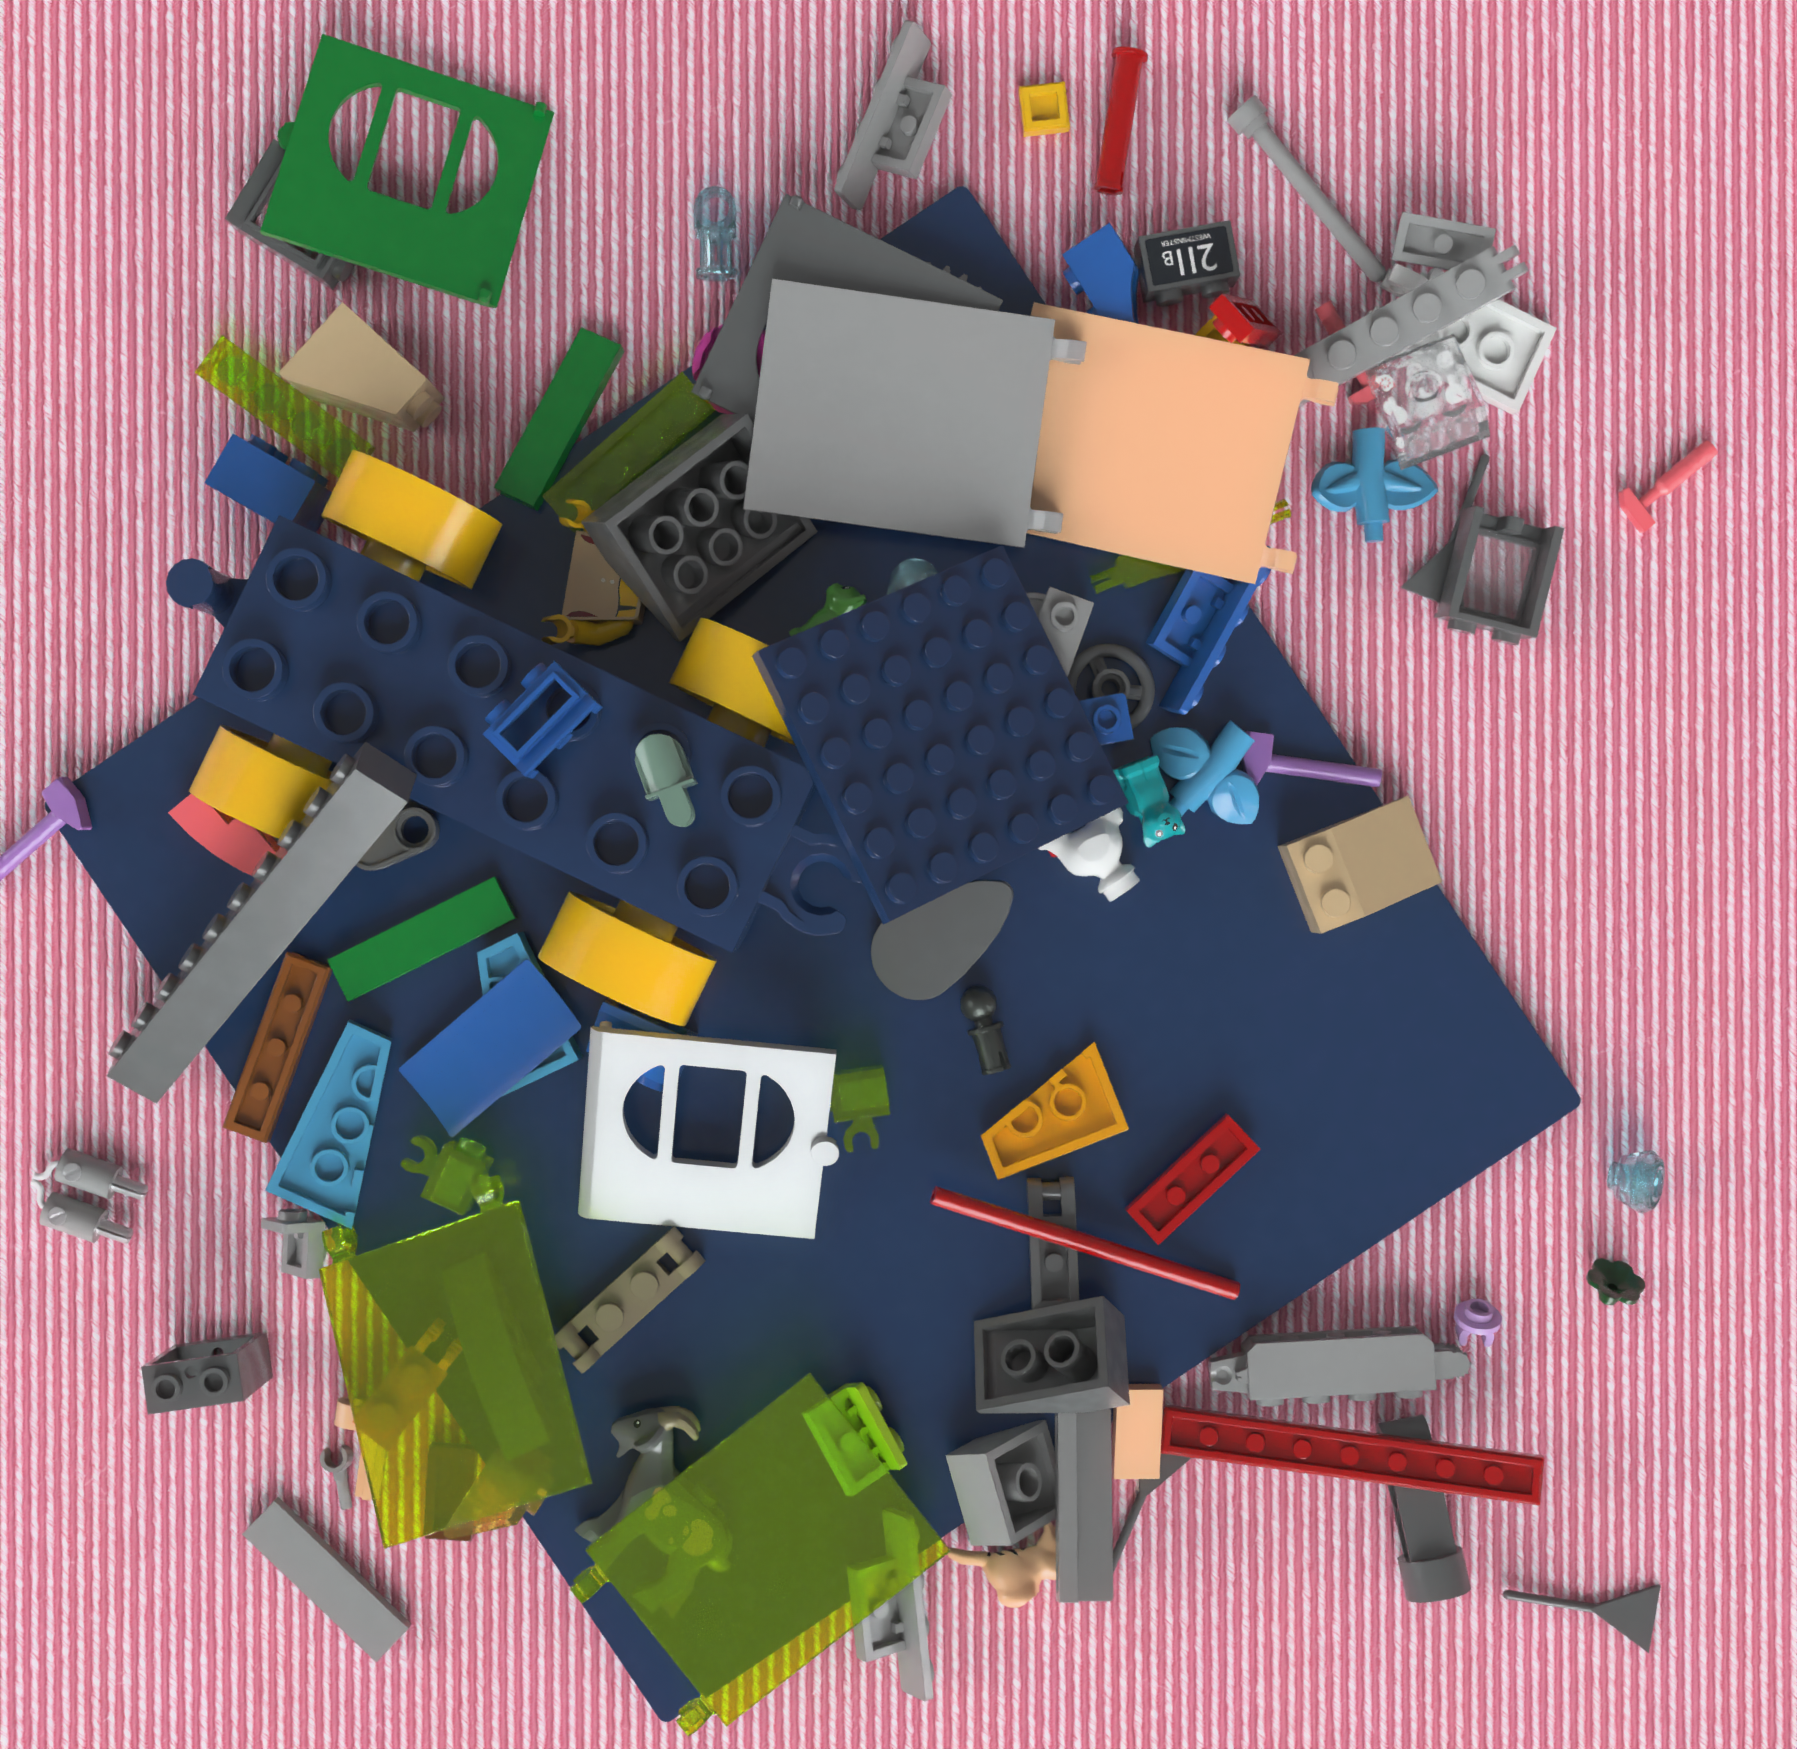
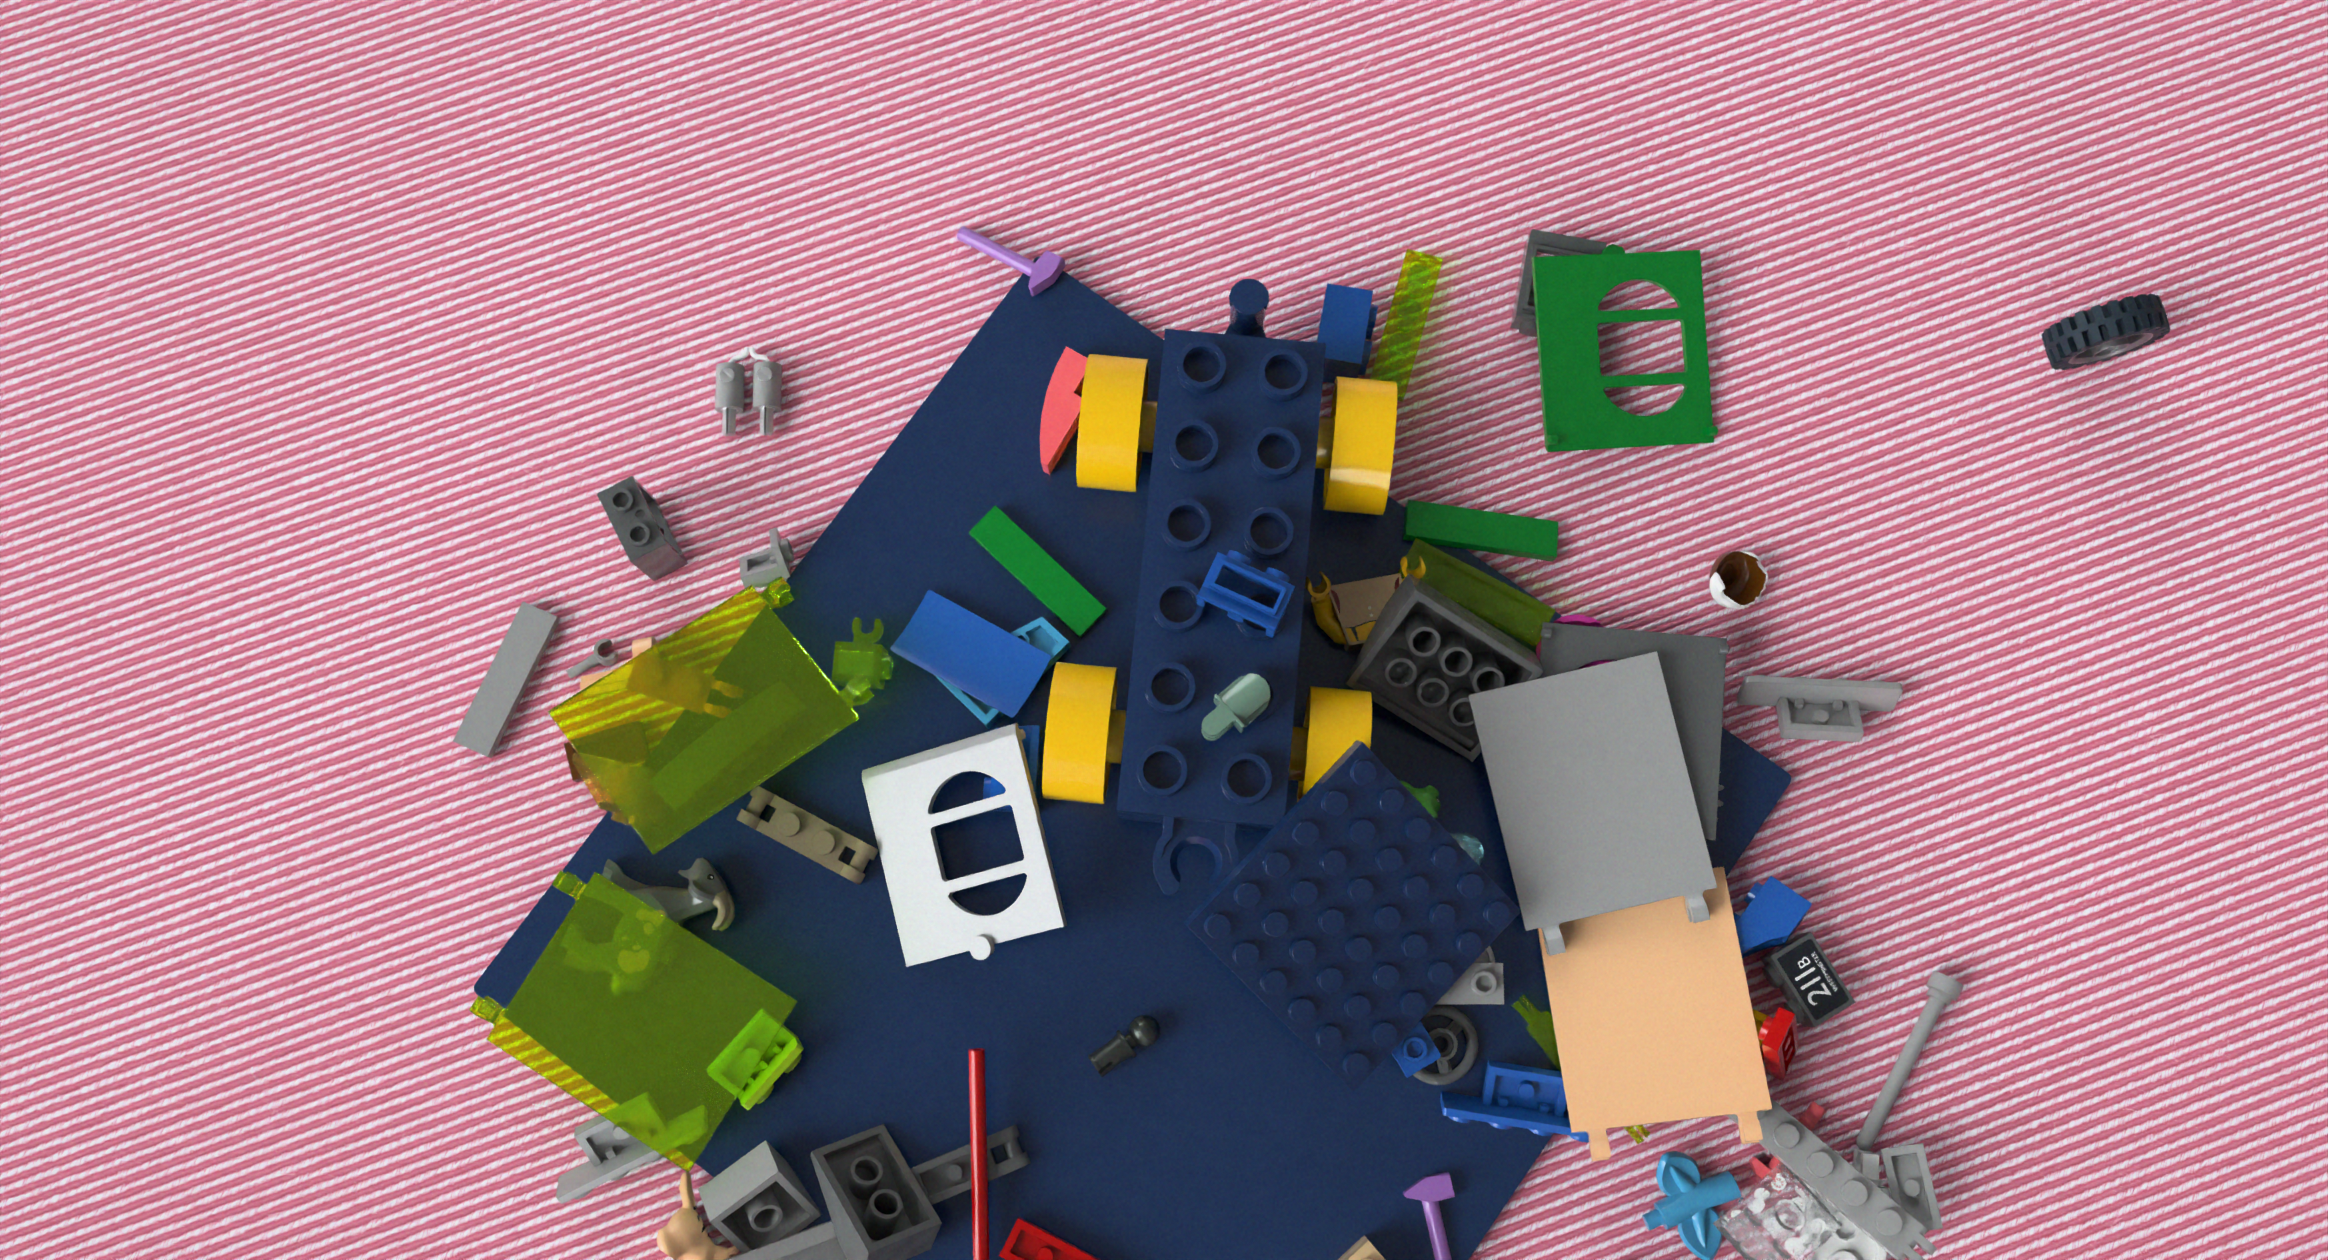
camera: 75 degrees right, 10 degrees down
brick [107,742,417,1104] -> none
dark orange tile [222,951,333,1143] -> none
dark azure wing [265,1019,392,1229] -> none
tan slope [278,302,445,432] -> none
dark grey piece [356,807,440,871] -> none
clear light blue connector [694,186,737,281] -> none
clear neon green brick [830,1064,890,1153] -> none
dark grey shield [871,879,1014,1000] -> none
light orange wing [981,1042,1129,1180] -> none
yellow tile [1018,81,1070,137] -> none
white animal [1038,808,1140,902] -> none
red pin [1093,46,1148,195] -> none
teal animal [1112,755,1185,848] -> none
dark azure plant [1150,720,1259,824] -> none
none -> reddish brown hair [1709,550,1768,610]

